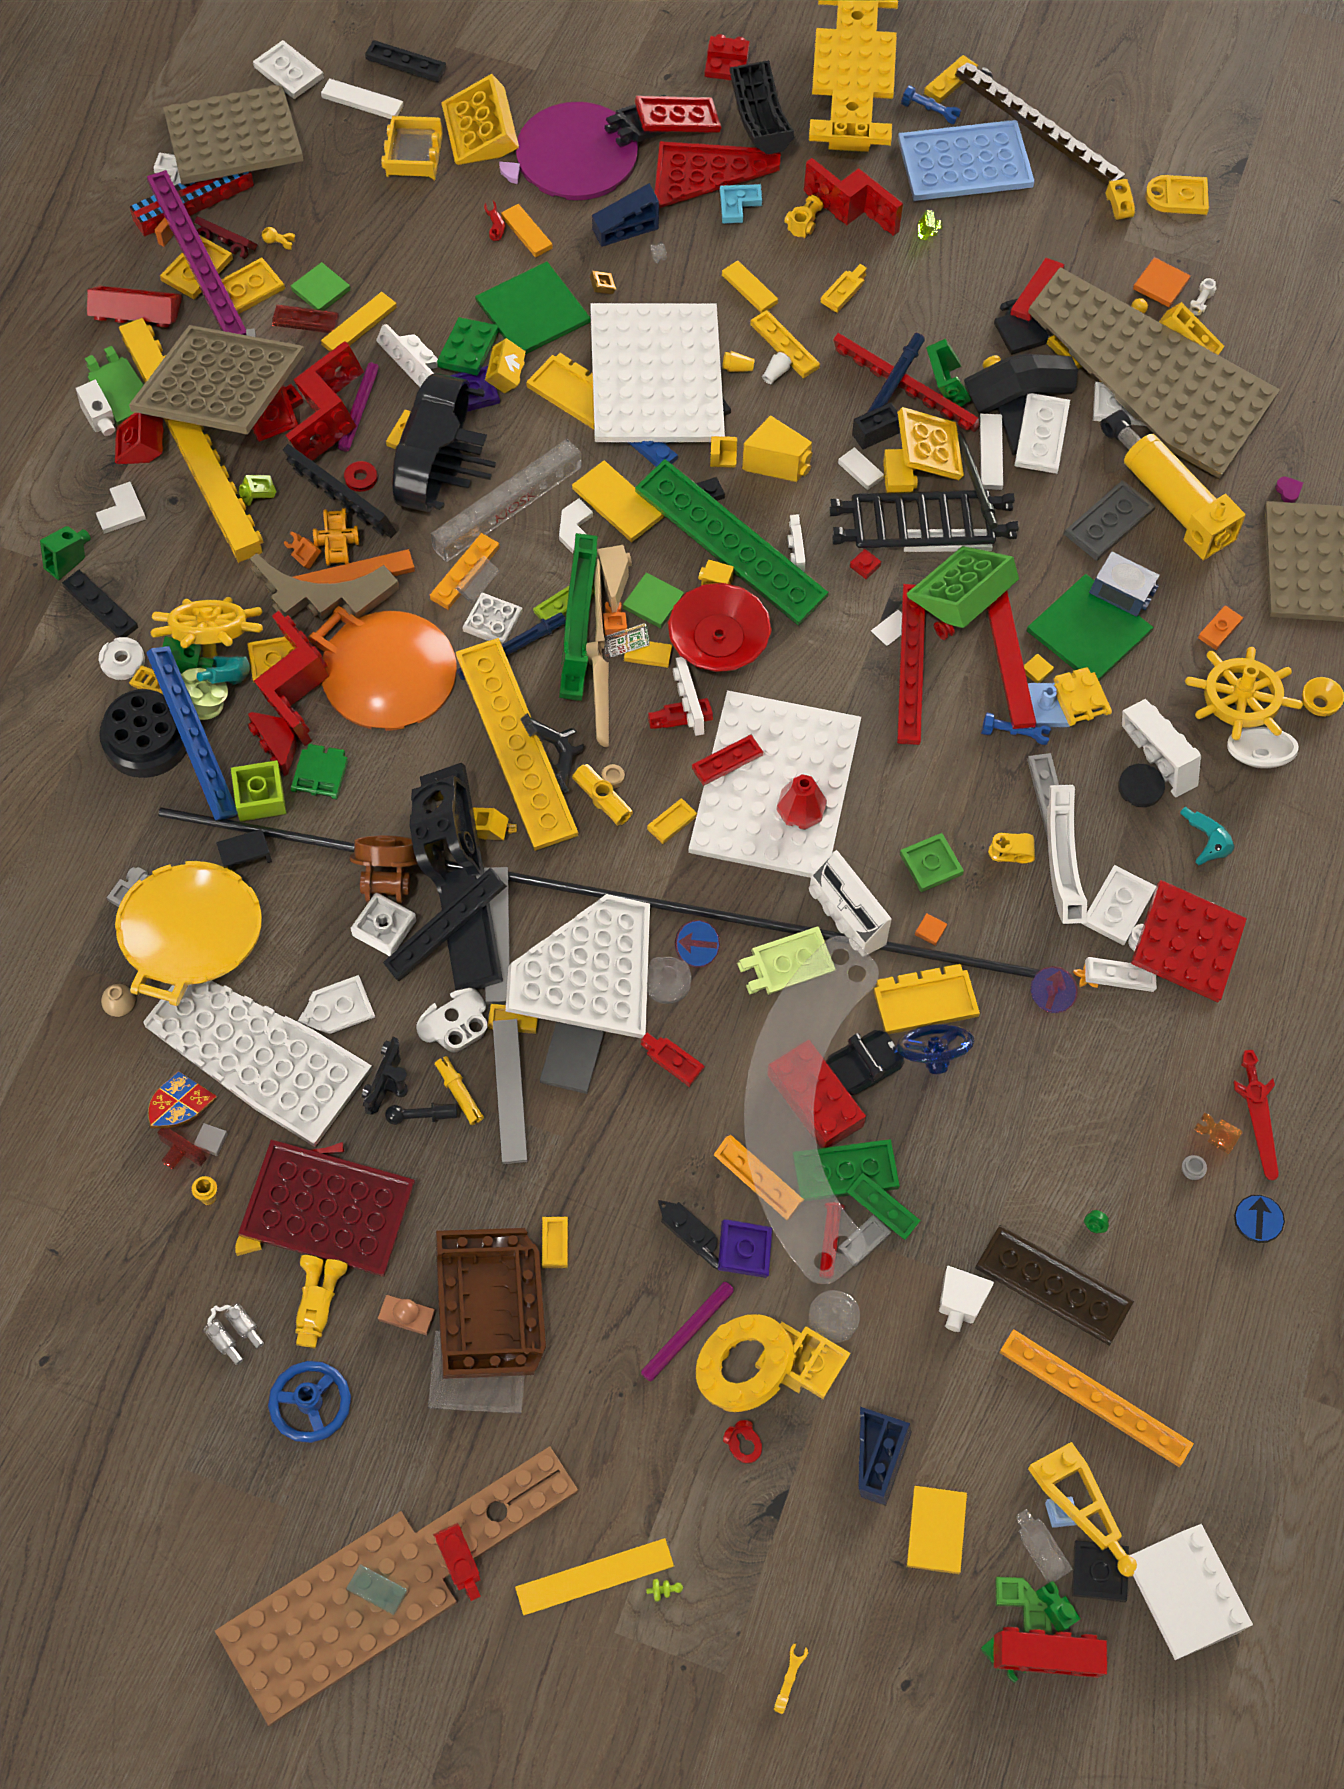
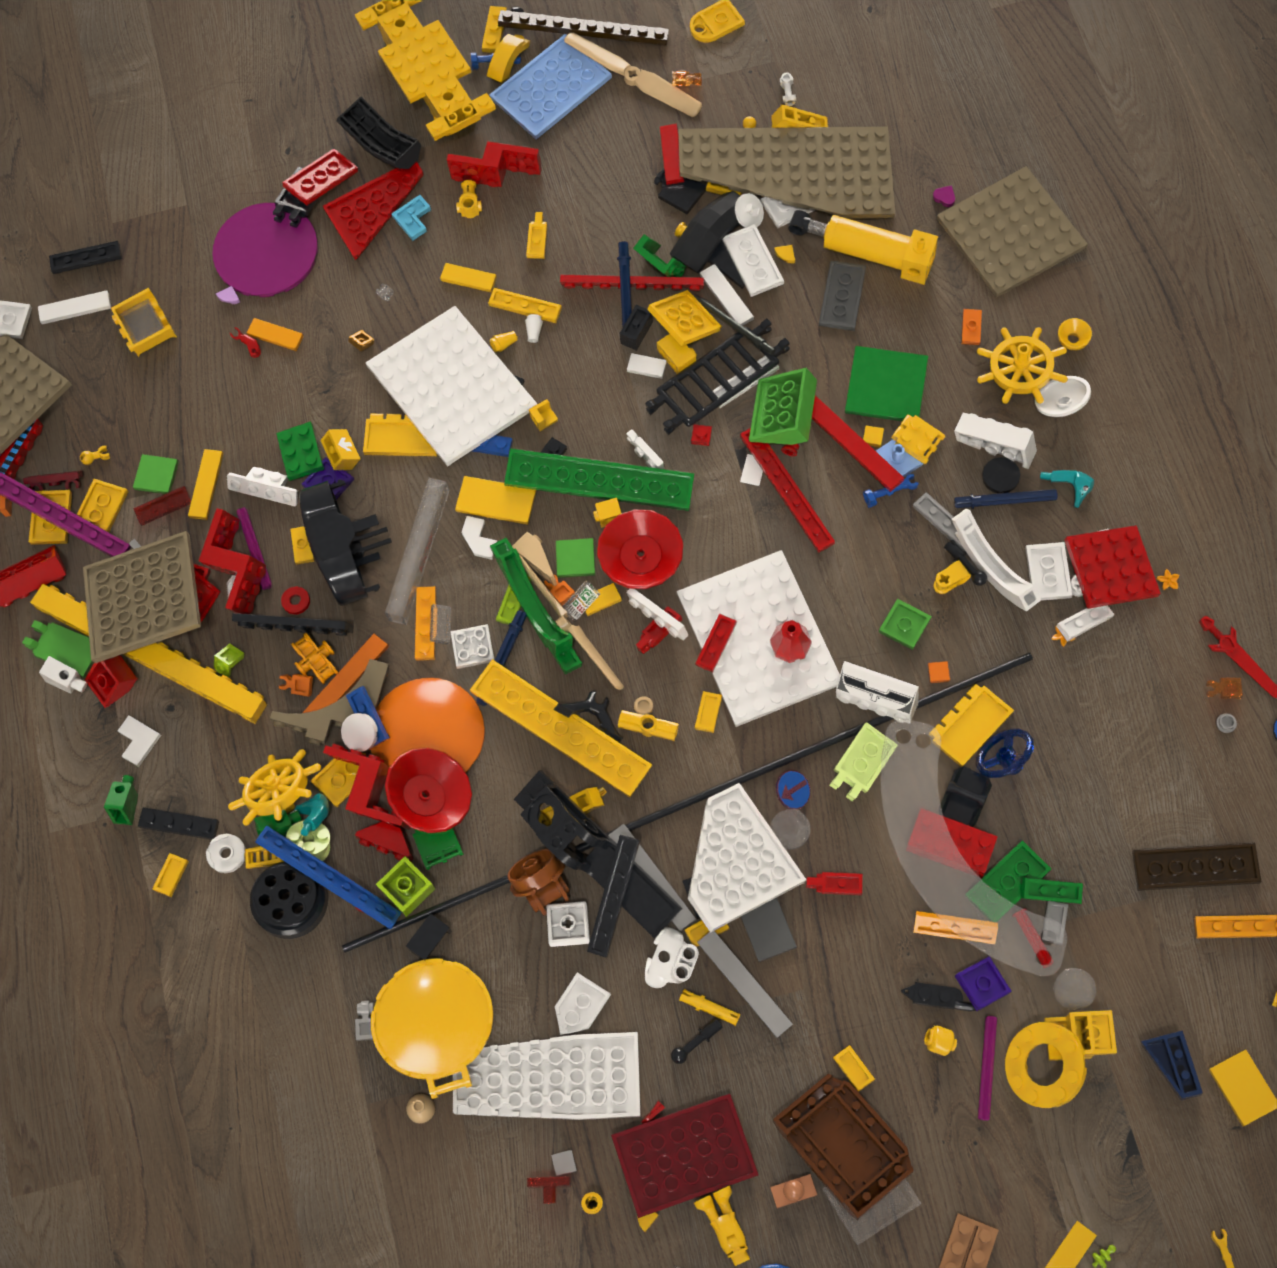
camera: 25 degrees left, 5 degrees up
shield [148,1071,217,1129] -> none
black shield [361,1036,408,1115] -> none
yellow slope [441,74,519,165] -> none
green tile [475,261,591,355] -> none
dark blue wedge [592,183,659,247] -> none
red plate [704,34,750,81] -> none
red piece [723,1420,762,1464] -> none
yellow slope [742,415,813,482] -> none
clear neon green tile [918,210,943,240] -> none
white torso [939,1266,994,1332] -> none
piece [1030,966,1078,1013] -> none
green plate [1084,1210,1109,1233] -> none
brick [1089,551,1159,617] -> none
yellow leg [1105,179,1135,220] -> none
orange tile [1133,257,1191,308] -> none
none -> yellow tile [152,853,189,897]
none -> white tile [341,713,378,752]
none -> blue plate [346,686,389,747]
none -> red dish [385,748,472,833]
none -> yellow arch [487,34,530,83]
none -> tan piece [564,33,702,117]
none -> clear orange plate [672,70,702,86]
none -> white piece [735,193,764,228]
none -> yellow tile [774,245,795,263]
none -> yellow head [924,1025,957,1056]
none -> black pin [944,540,987,586]
none -> dark blue axle [954,489,1058,509]
none -> light orange plant [1156,569,1180,590]

